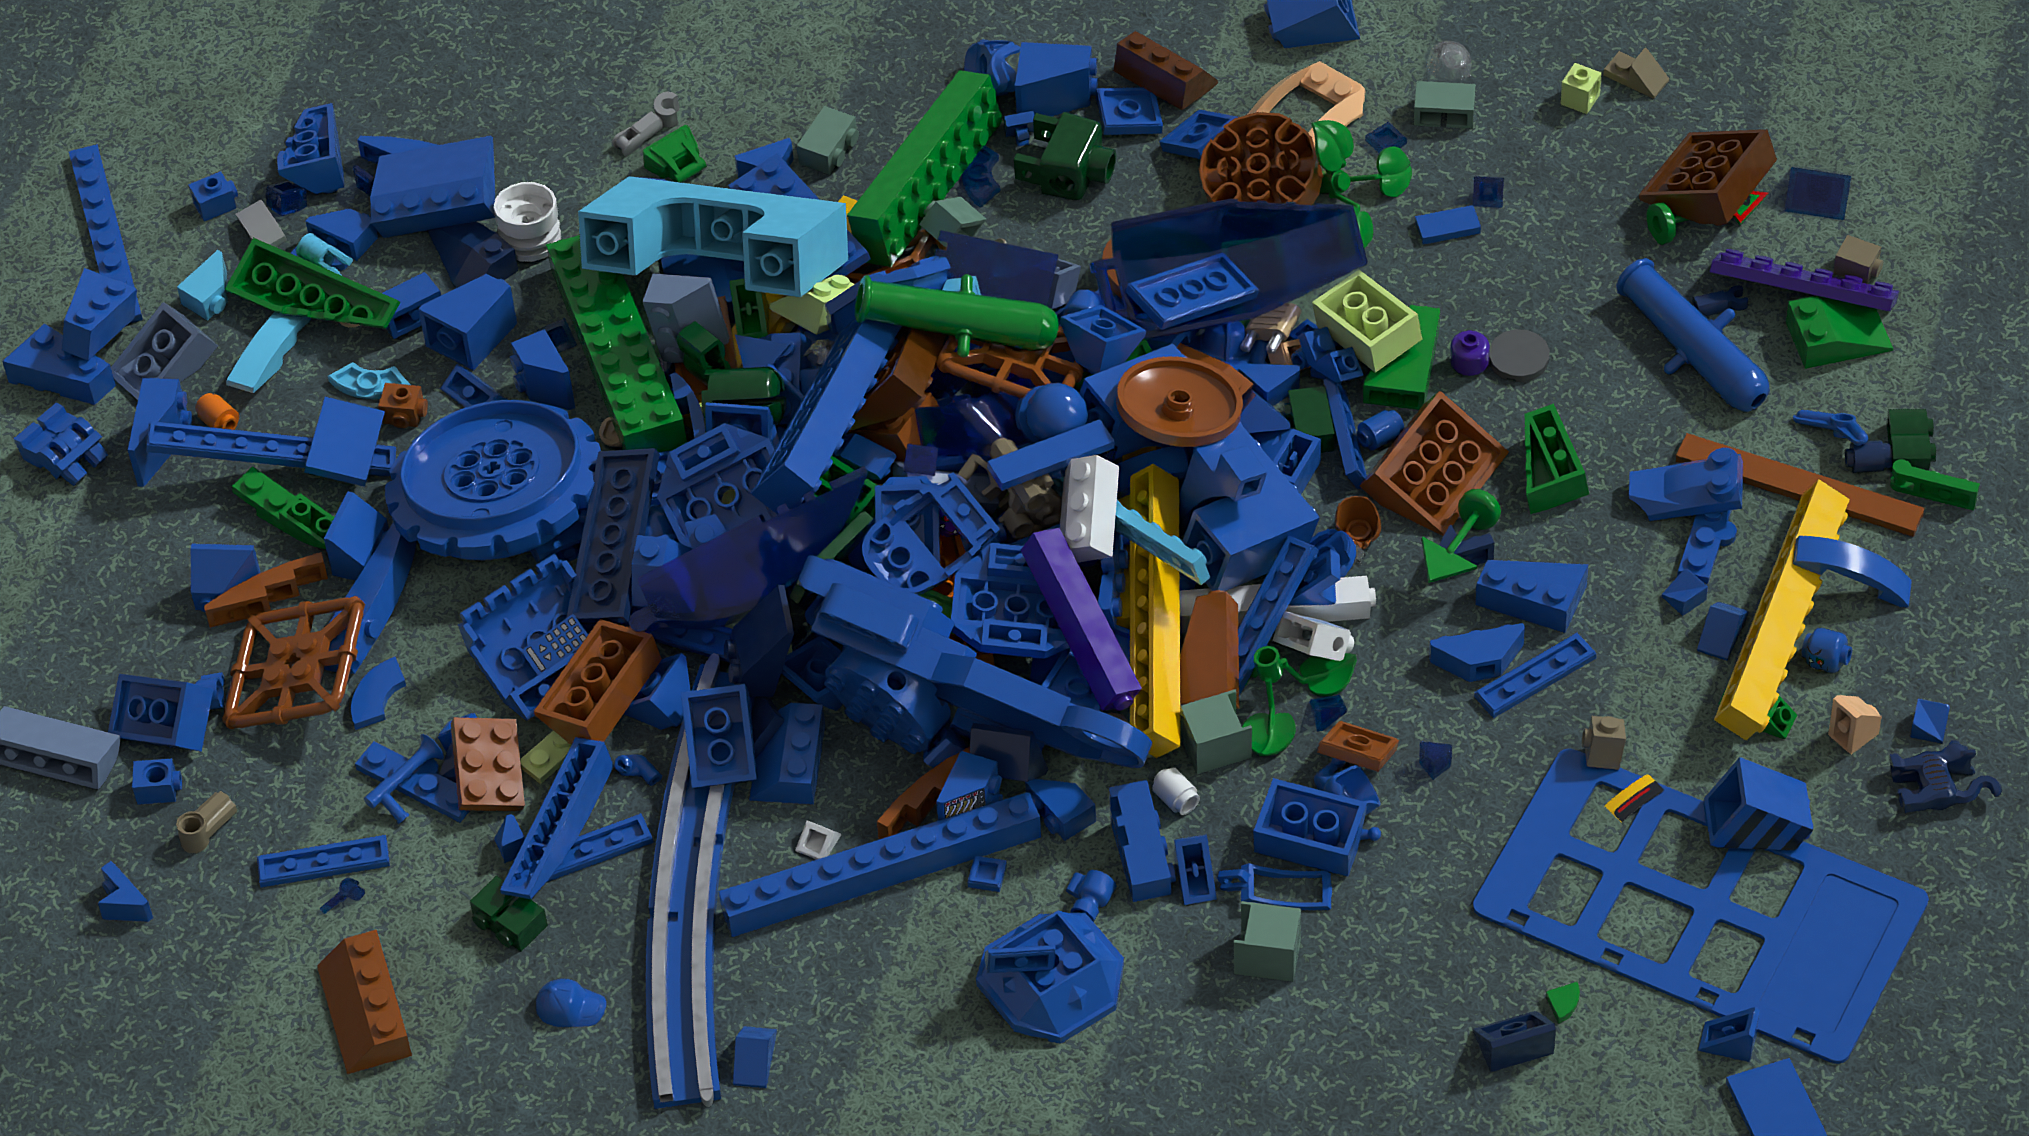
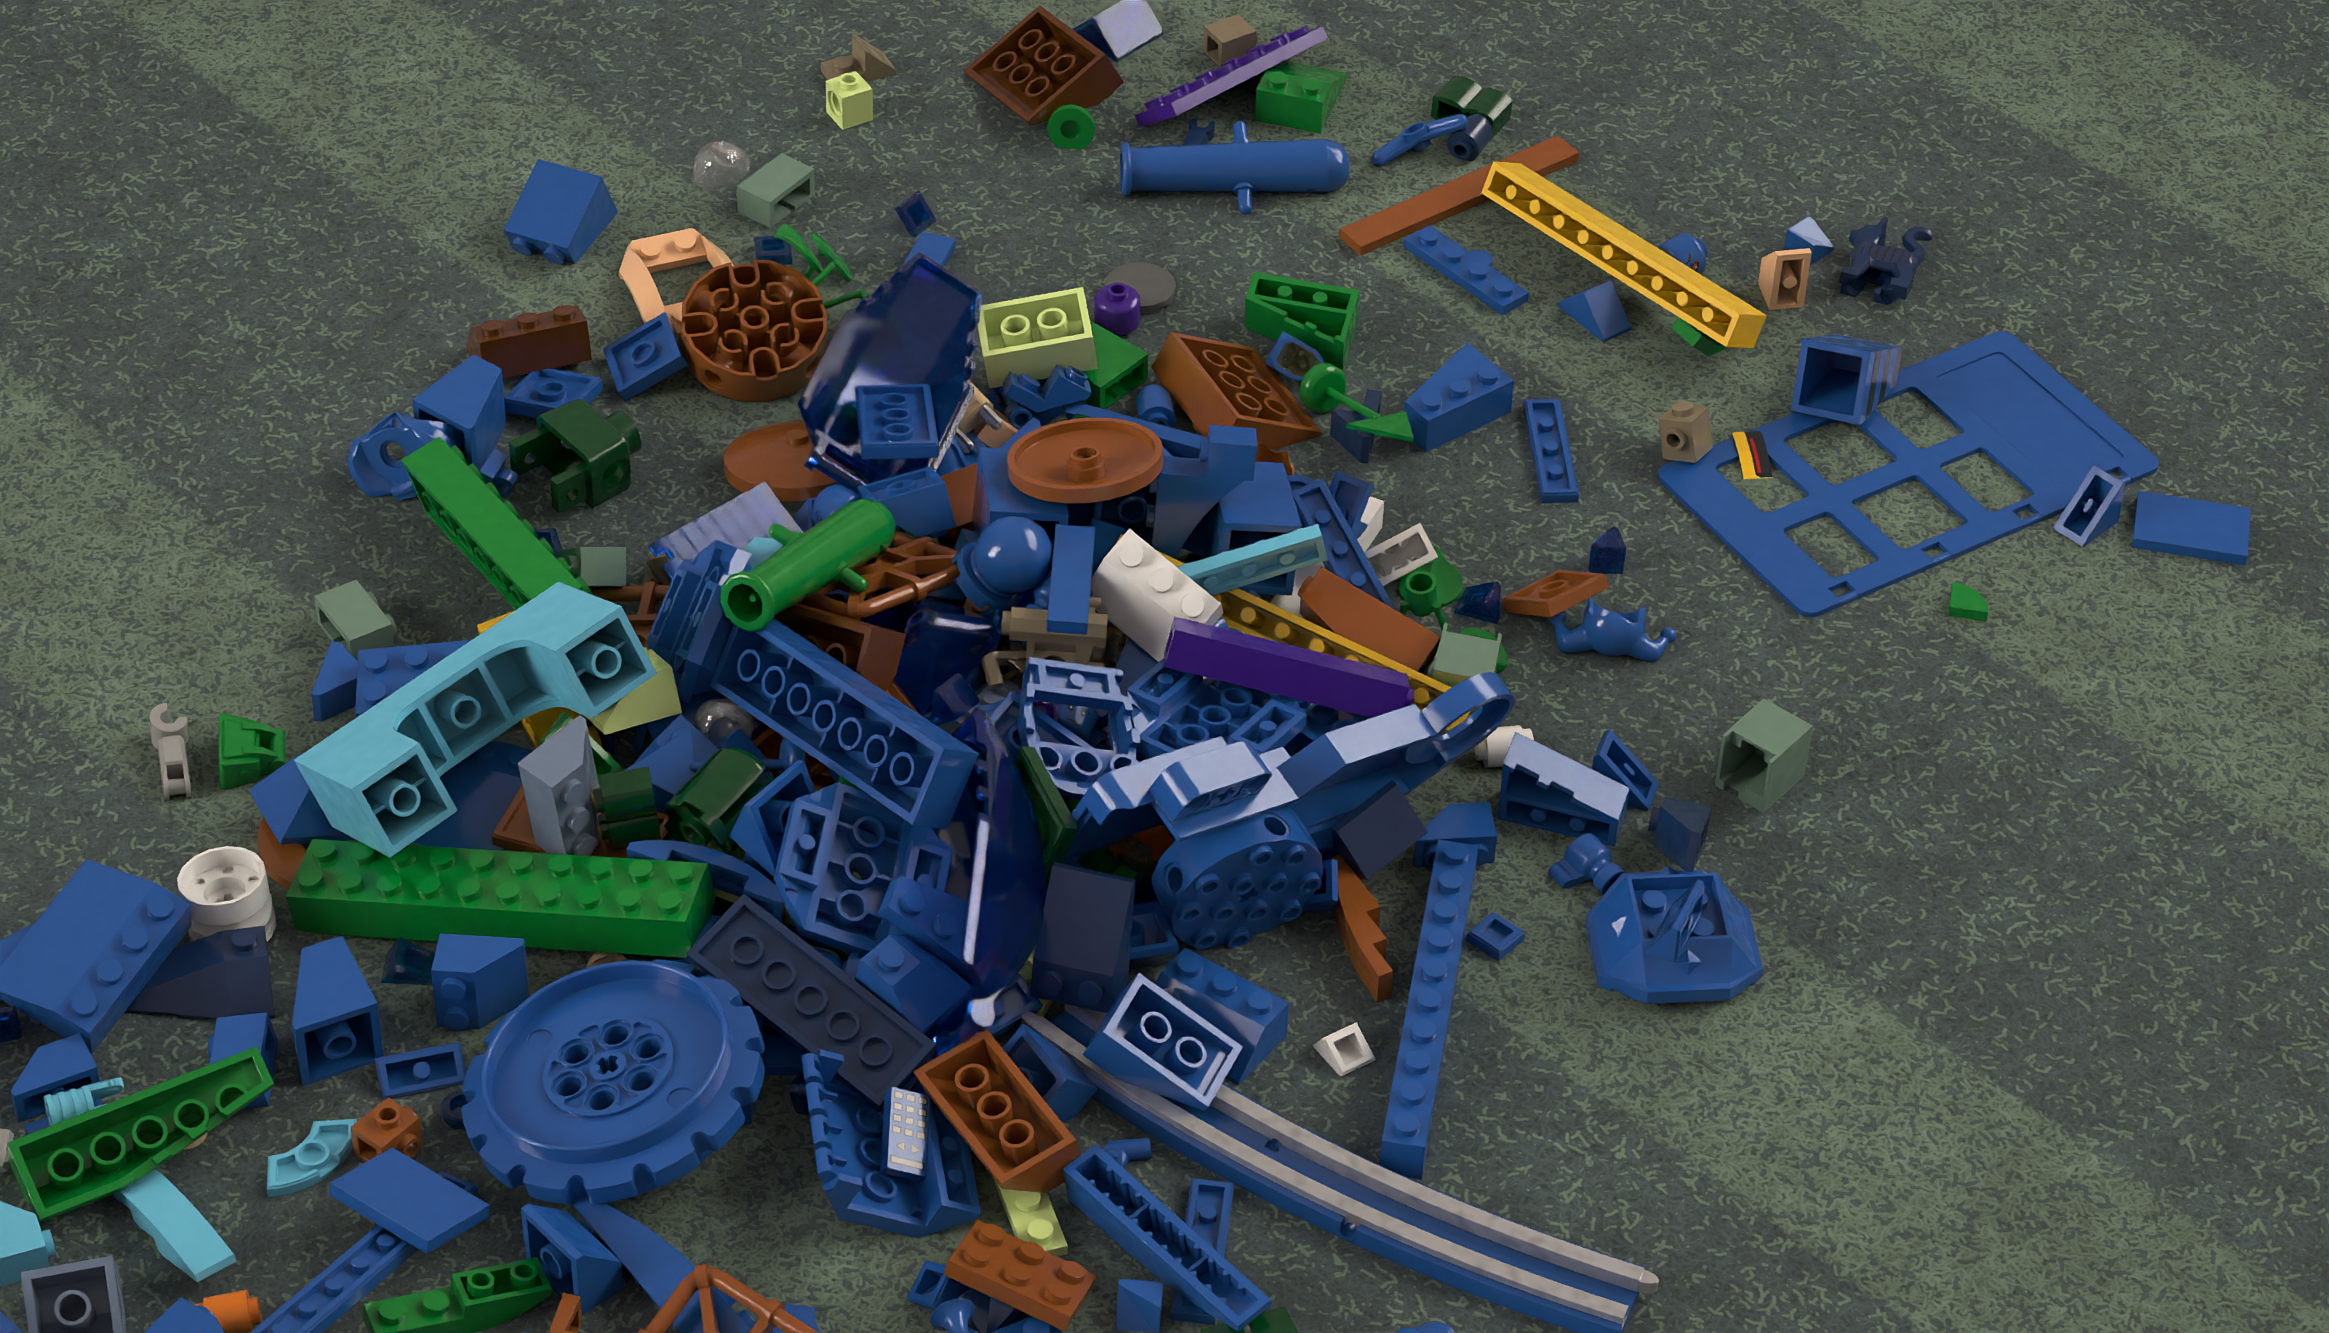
camera: 65 degrees left, 10 degrees down
blue slope [733,1026,777,1088] -> none
blue slope [936,751,1003,821] -> none
blue sword [1217,863,1332,910] -> none
blue slope [1253,778,1367,877] -> none
blue slope [1429,623,1525,682] -> none
dark blue slope [1472,1011,1556,1072] -> none
blue slope [1629,448,1743,521] -> none
blue slope [1661,569,1708,616] -> none
blue slope [1793,536,1911,608] -> none
green plate [1890,459,1980,511] -> none
none -> rock [1265,331,1324,383]
none -> dark blue slope [1648,797,1712,872]

